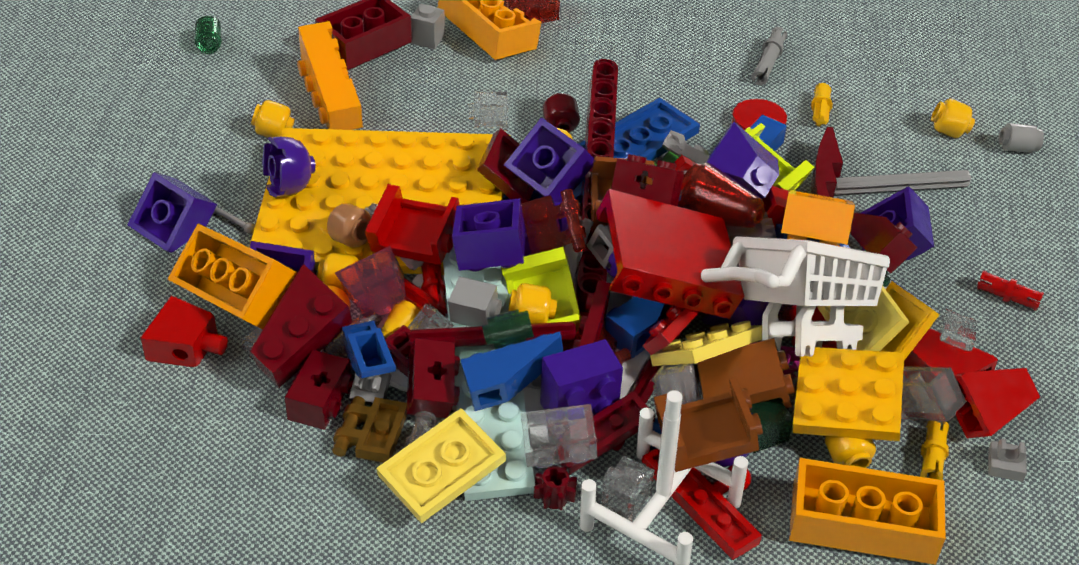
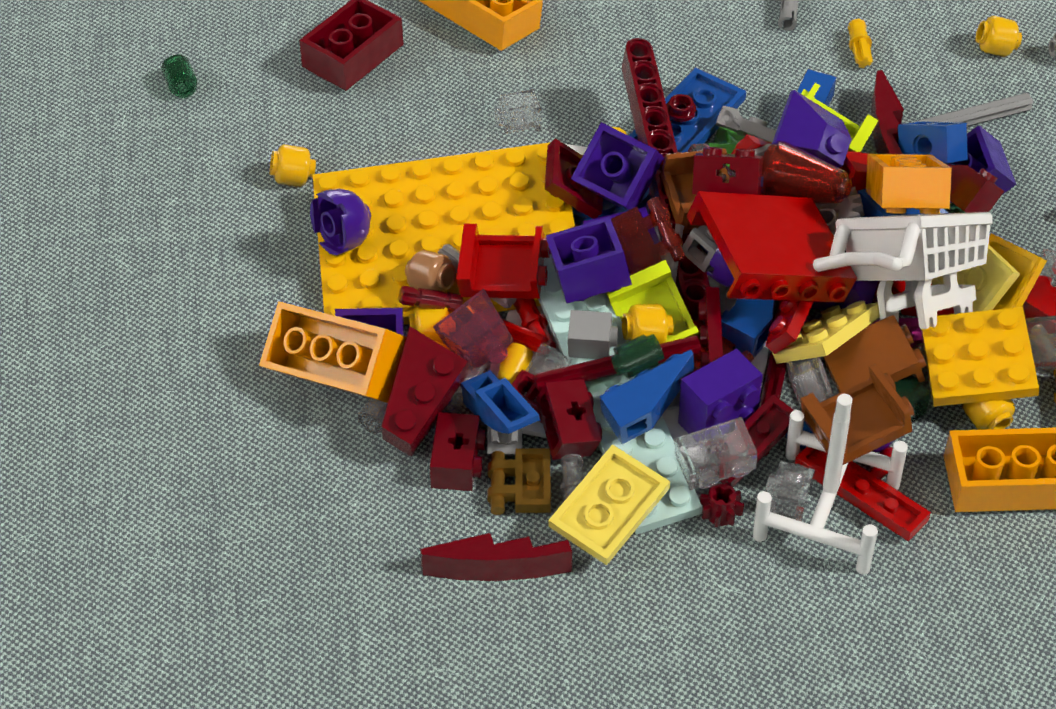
camera: 10 degrees left, 5 degrees up
dark purple slope [127,172,217,253] -> none
red torso [140,296,228,367] -> none
light grey hinge [213,206,255,234] -> none
light orange wedge [297,21,363,130] -> none
light grey brick [411,4,445,49] -> none
dark red head [542,93,580,133] -> none
red tile [732,99,787,130] -> none
none -> dark red axle [398,286,463,313]
none -> dark red slope [420,533,572,581]
none -> dark red plate [666,94,696,122]
none -> blue brick [898,121,968,165]

